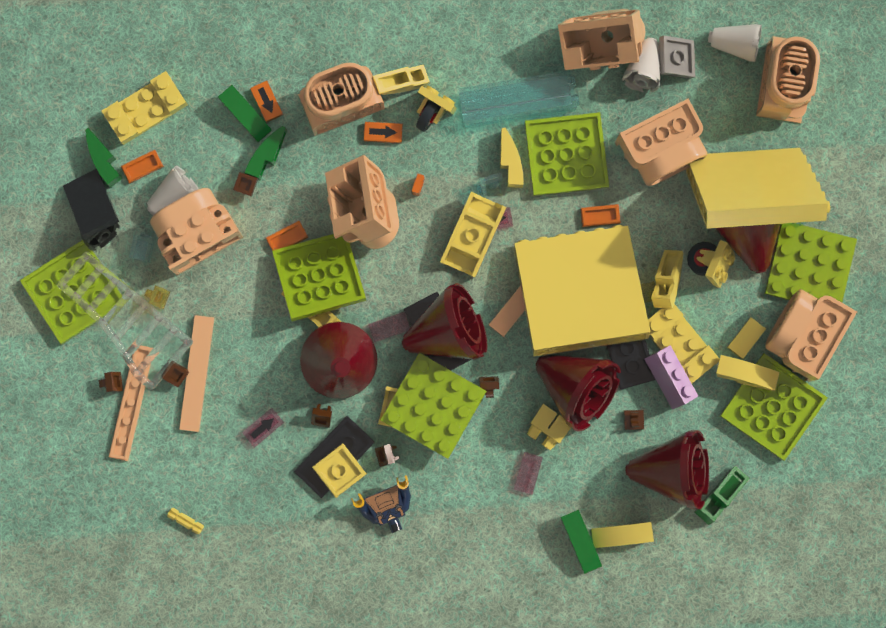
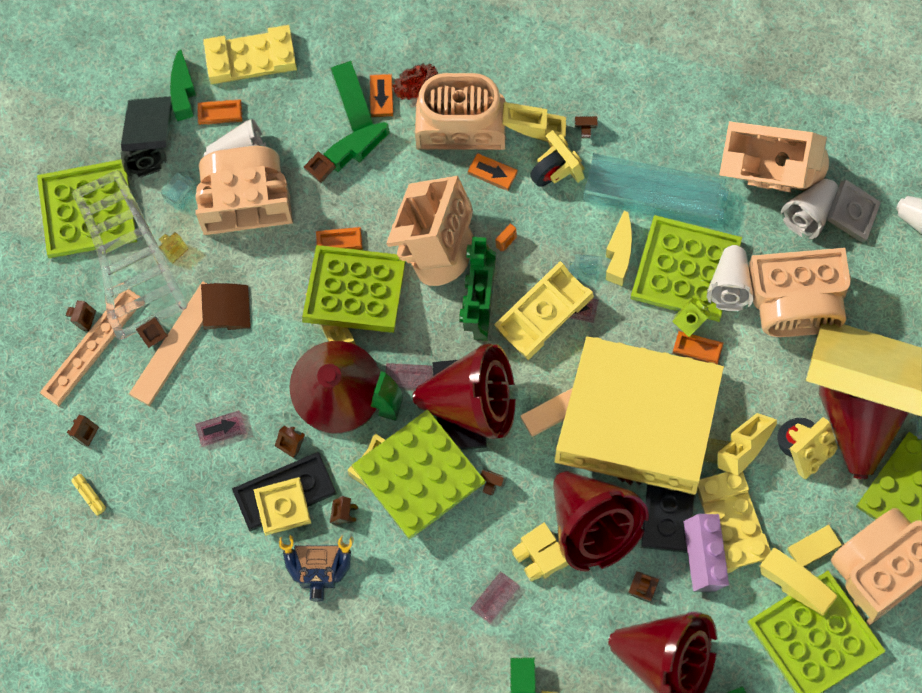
camera: 30 degrees right, 15 degrees down
none -> reddish brown tile [67,415,99,447]
none -> reddish brown slope [201,283,251,330]
none -> green slope [371,371,403,421]
none -> clear red gear [392,63,439,100]
none -> green bracket [459,237,496,341]
none -> reddish brown tile [575,116,597,138]
none -> lime brick [672,297,710,337]
none -> white cone [707,245,754,311]

